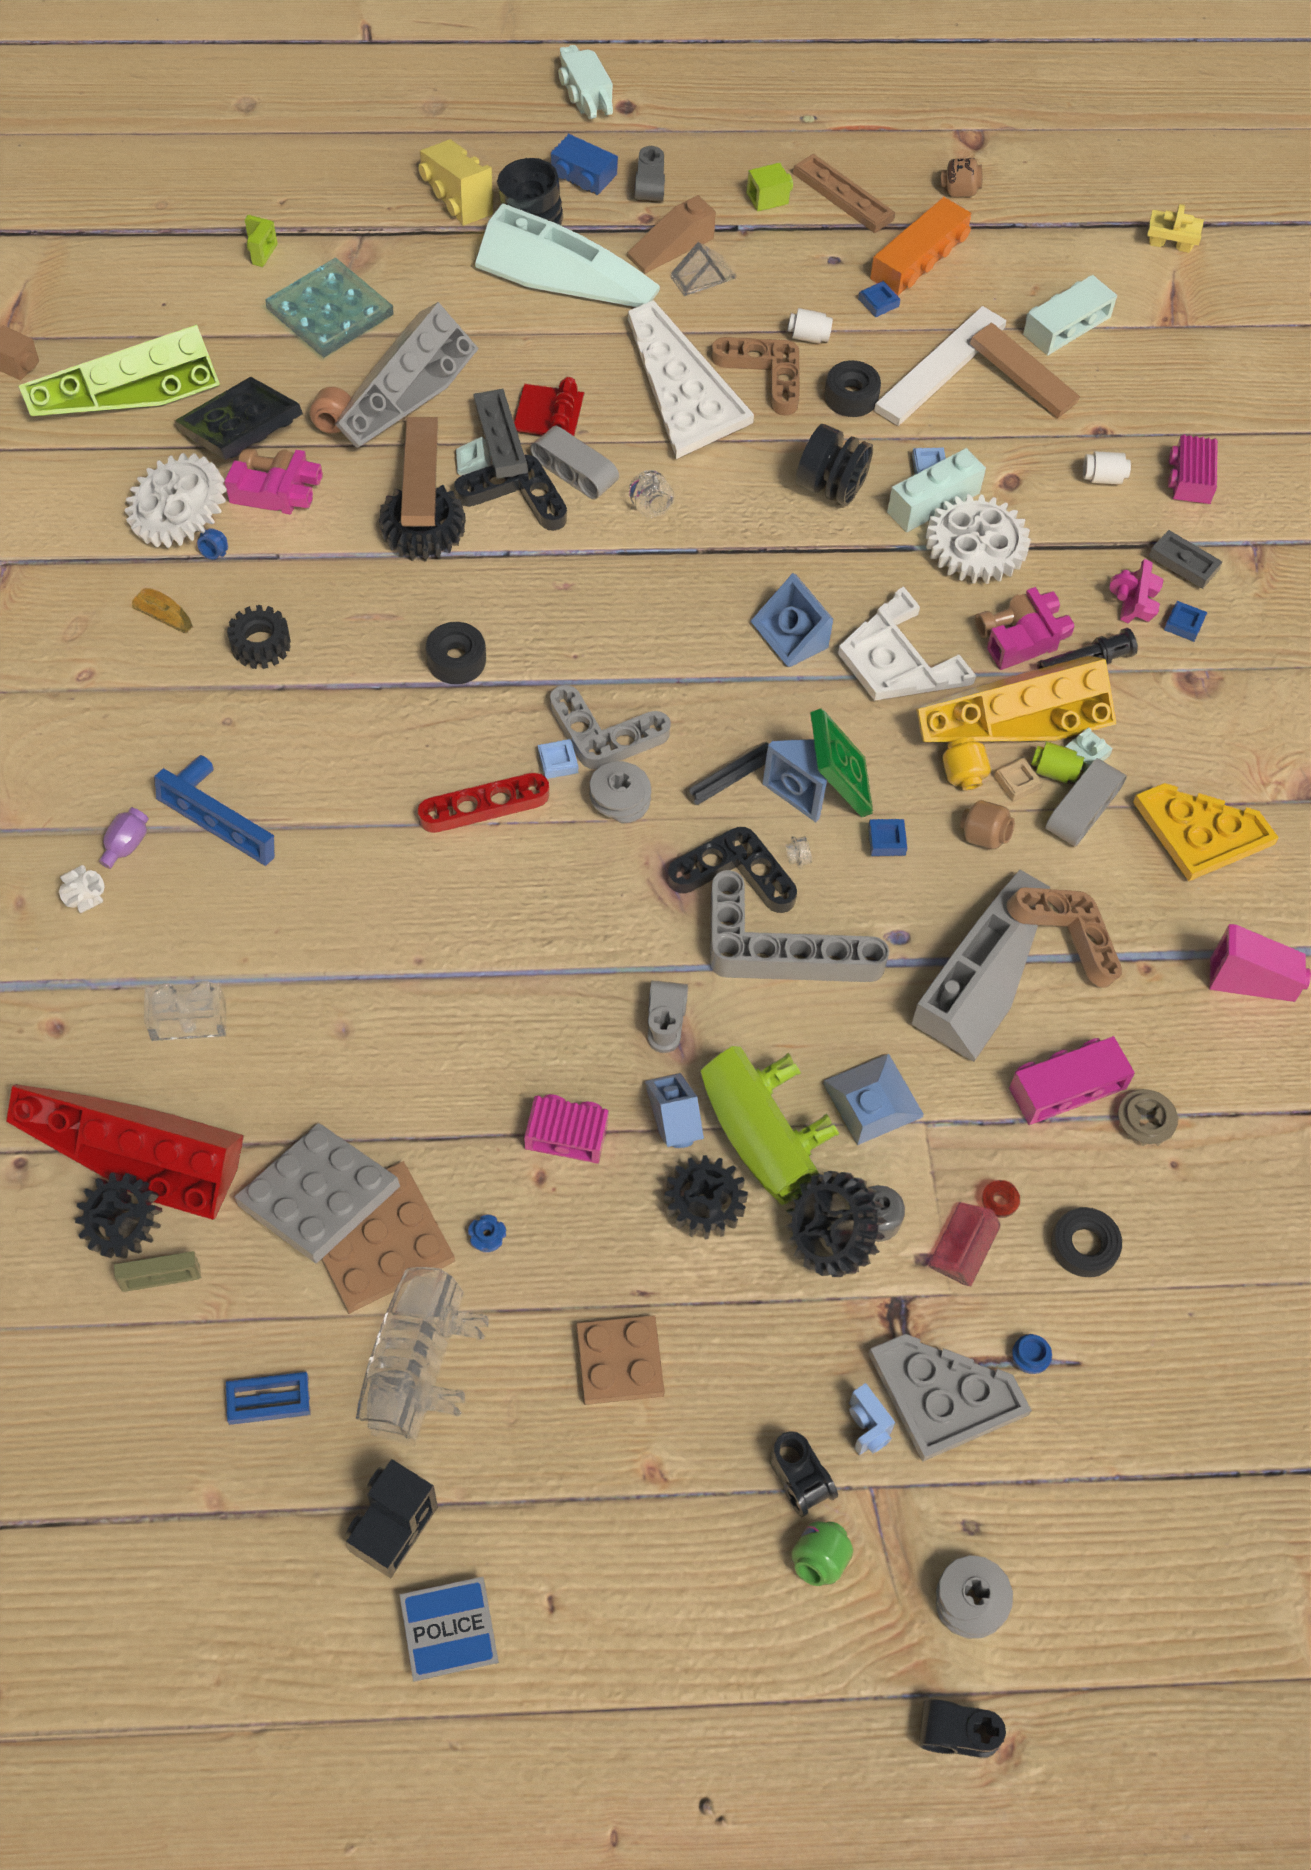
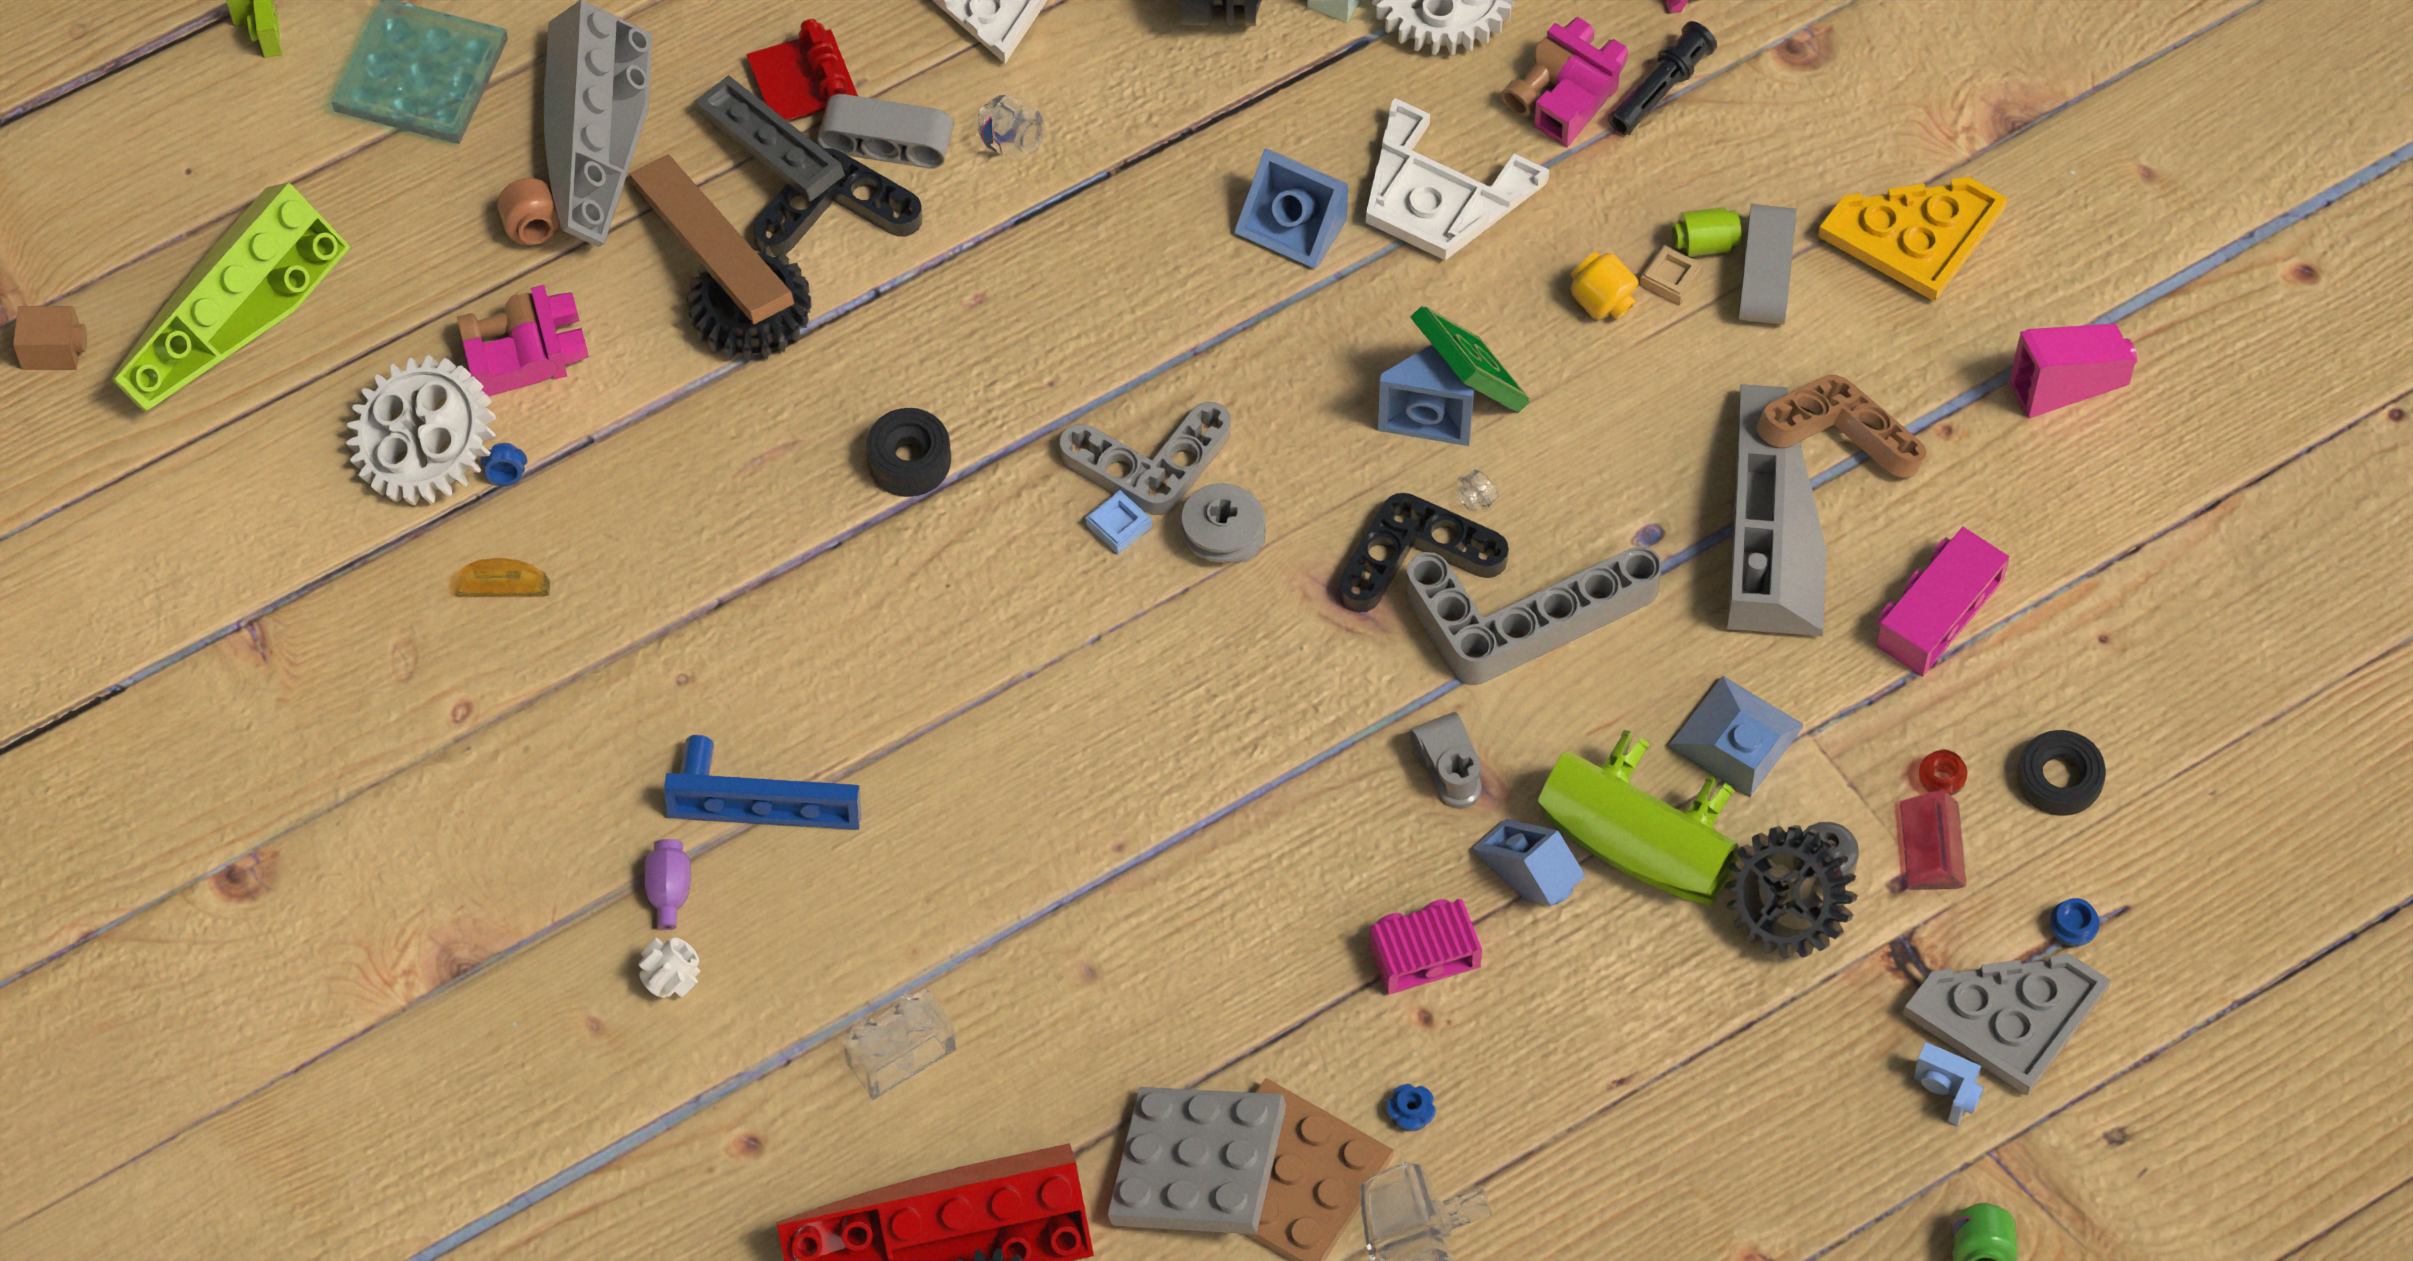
camera: 25 degrees left, 0 degrees up
black plate [174,377,303,460] -> none
black tyre [227,605,291,669] -> none
red beam [418,773,549,833] -> none
light aqua slope [456,437,493,475] -> none
medium nougat plate [577,1315,665,1405] -> none
black gear [664,1155,748,1239] -> none
black axle [687,742,769,805] -> none
black piece [770,1431,838,1517] -> none
blue plate [868,819,908,856] -> none
yellow wedge [916,656,1117,742] -> none
light grey piece [936,1555,1013,1639] -> none
medium nougat head [960,800,1015,849] -> none
light aqua tile [1065,728,1113,772] -> none
dark tan gear [1117,1089,1178,1146] -> none

